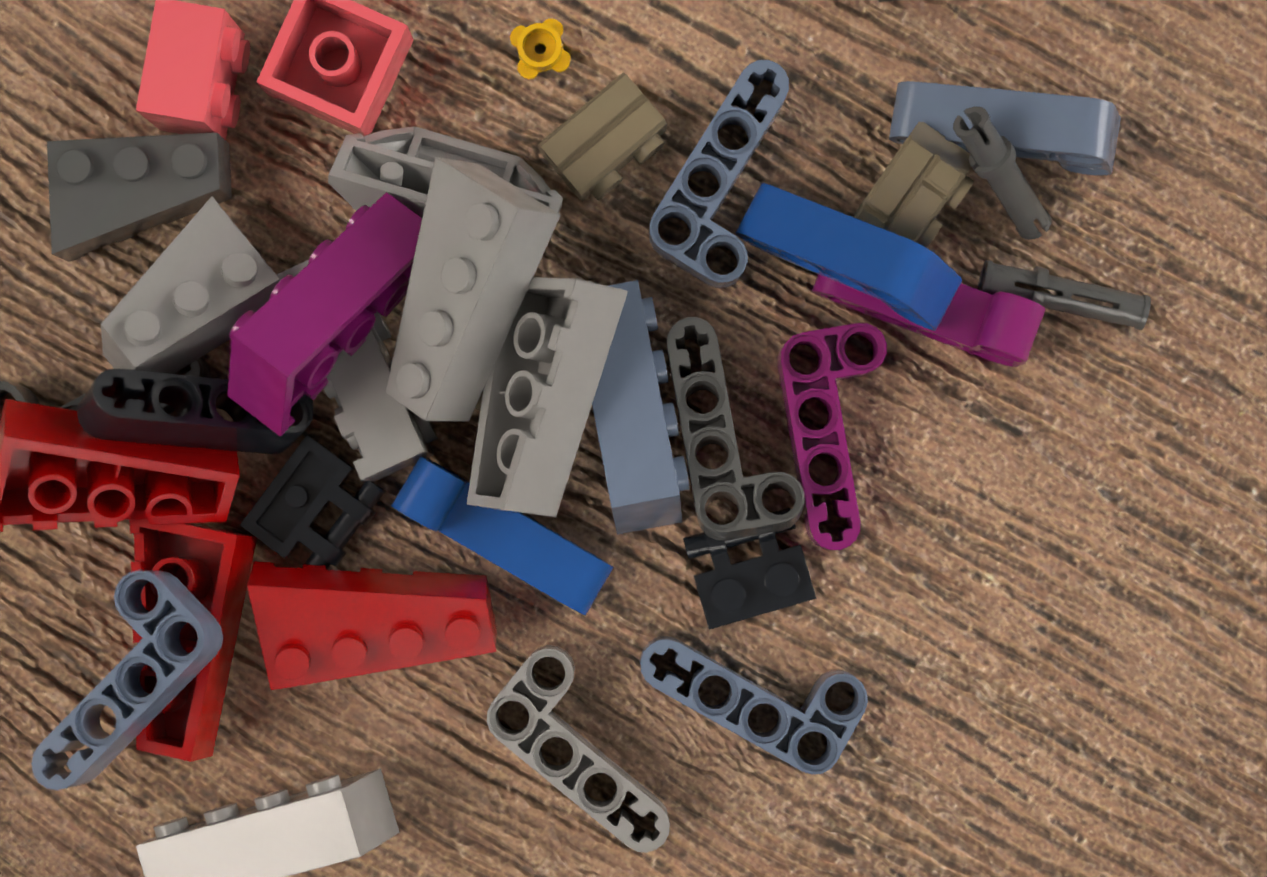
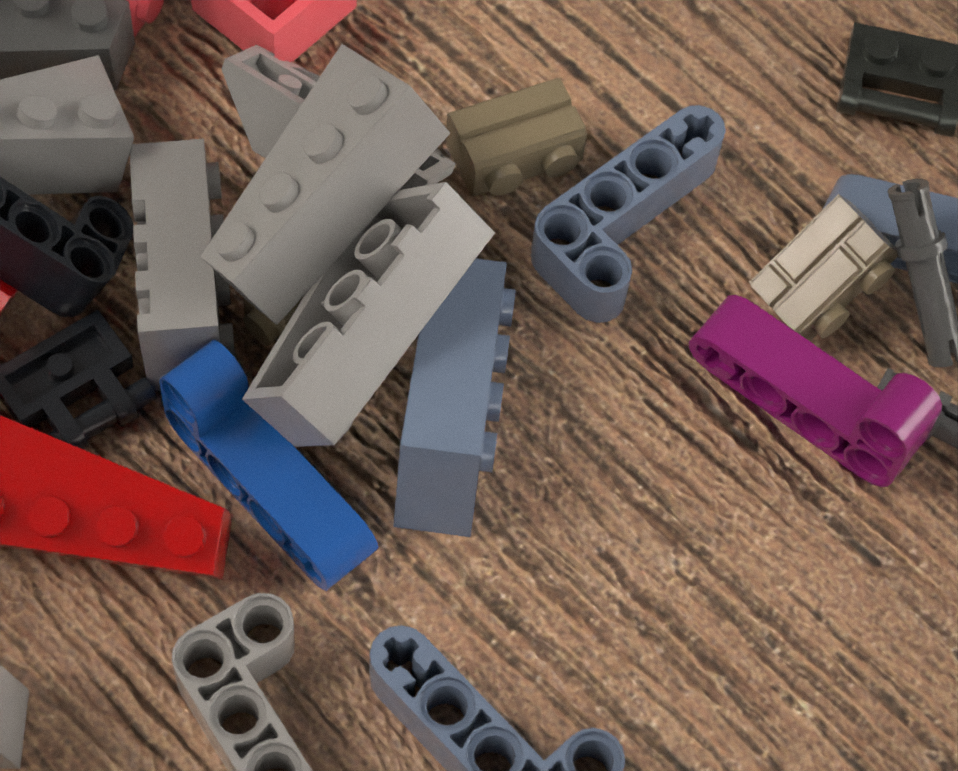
camera: 15 degrees right, 25 degrees down
magenta wedge [227,192,422,437] -> none
yellow plate [510,18,571,80] -> none
dark grey beam [667,317,804,540] -> none
black plate [683,507,817,630] -> none
blue beam [735,183,963,331] -> none
magenta beam [777,323,887,550] -> none

